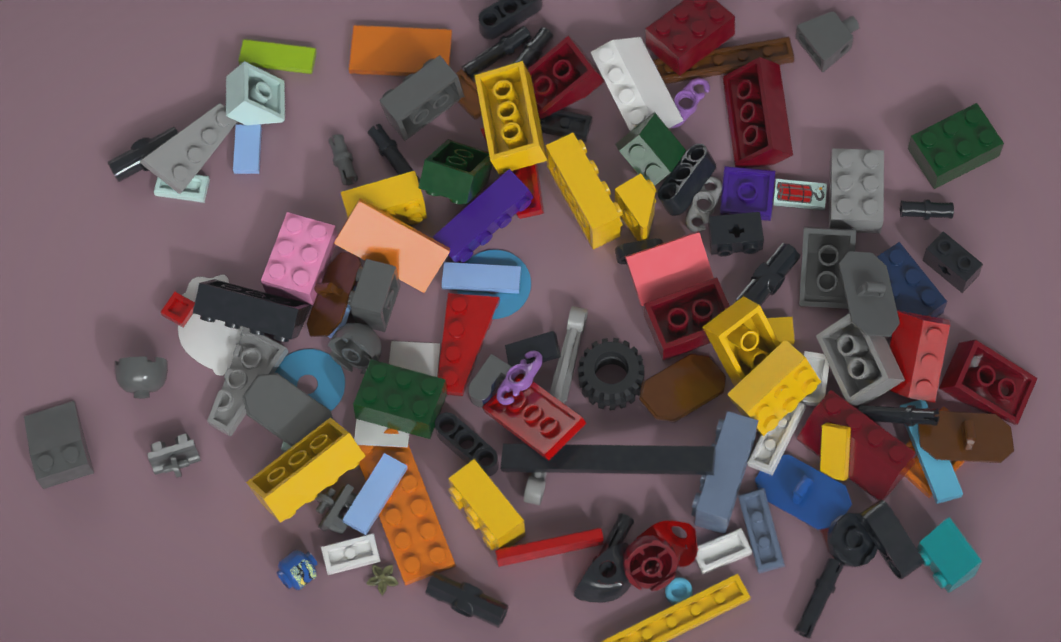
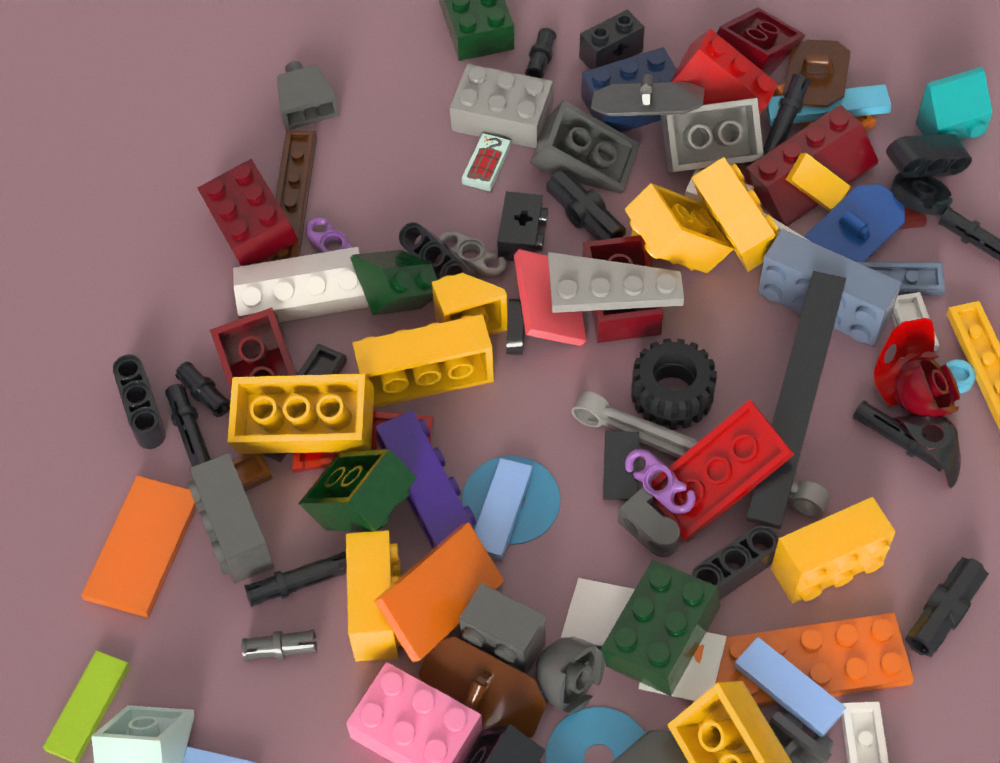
camera: 80 degrees left, 10 degrees down
olive plant [366,565,399,596] -> none
red wing [438,293,500,396] -> none
red tile [495,528,604,567] -> none
reddish brown shield [639,354,726,422] -> none
dark purple tile [720,166,775,221] -> none
dark red slope [723,57,793,168] -> none
none -> light grey wing [548,252,684,313]

